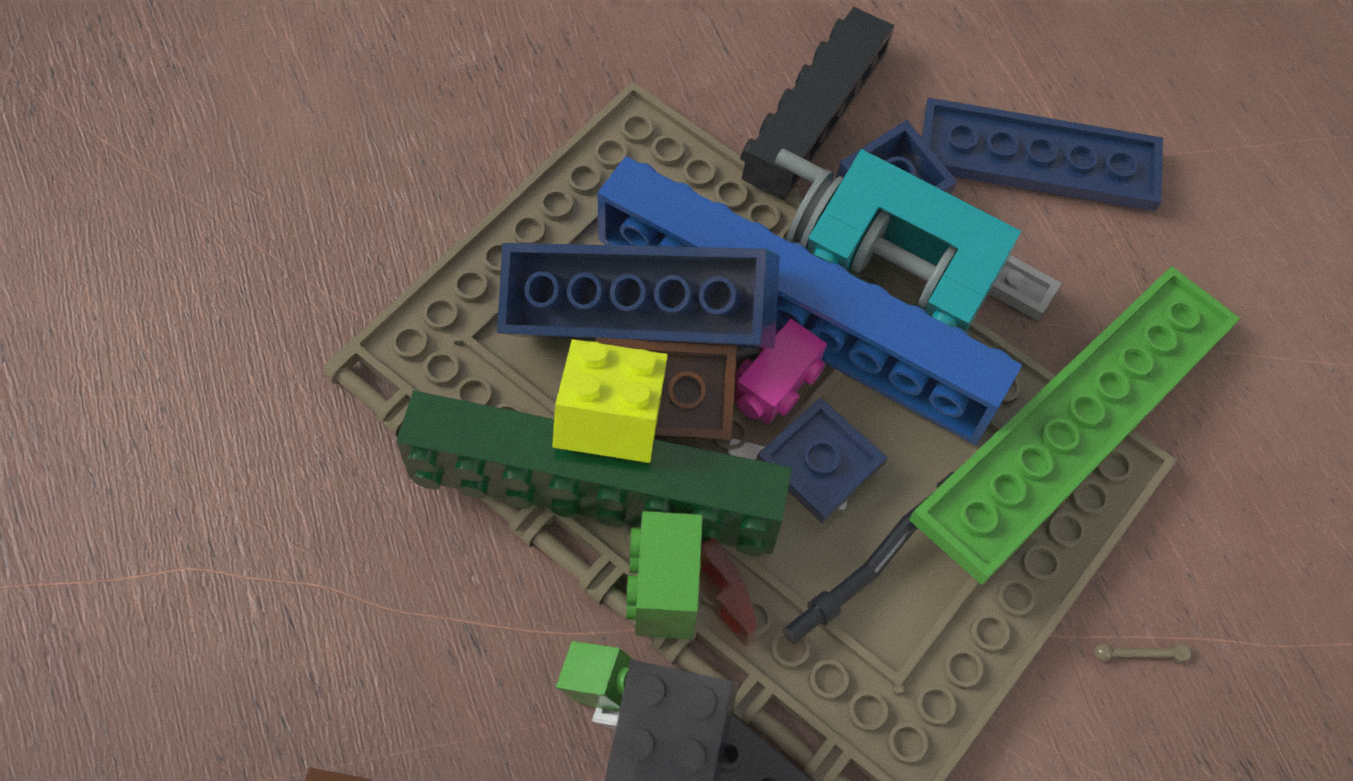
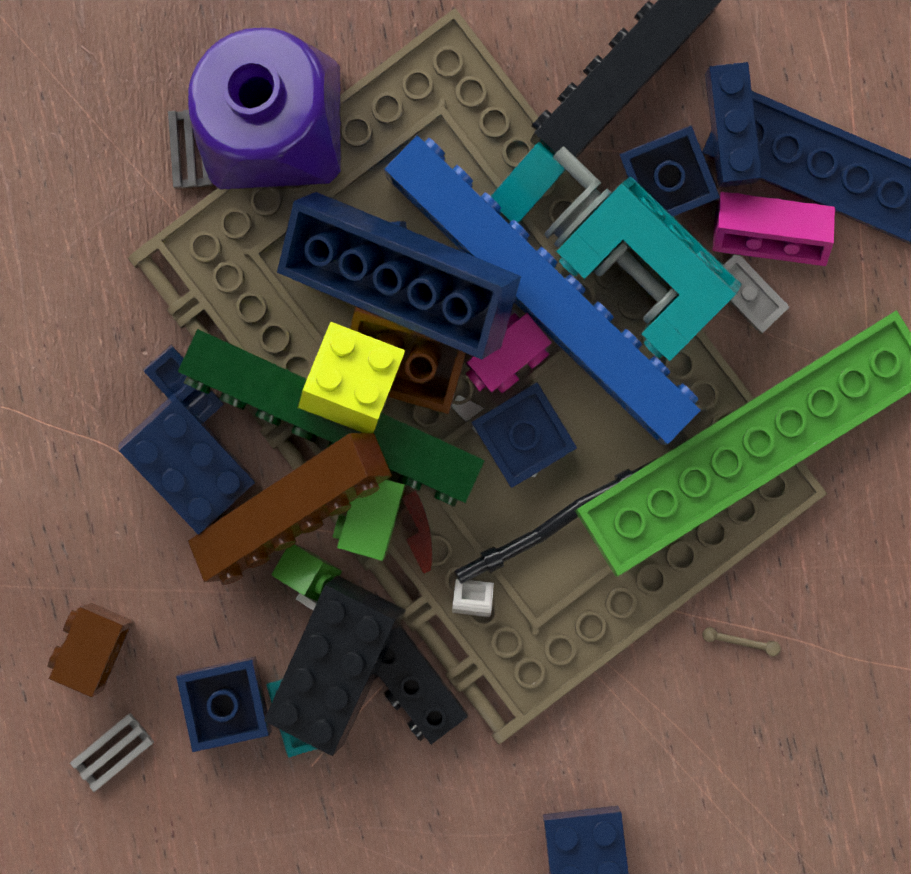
camera: 15 degrees right, 25 degrees up
none -> dark blue brick [118,393,255,534]
none -> dark blue slope [143,344,224,423]
none -> flat silver tile [168,110,213,189]
none -> dark purple piece [188,28,341,189]
none -> reddish brown brick [188,433,392,585]
none -> white slope [452,579,494,617]
none -> teal tile [491,142,566,223]
none -> dark blue brick [705,62,762,188]
none -> dark pink brick [712,192,835,266]

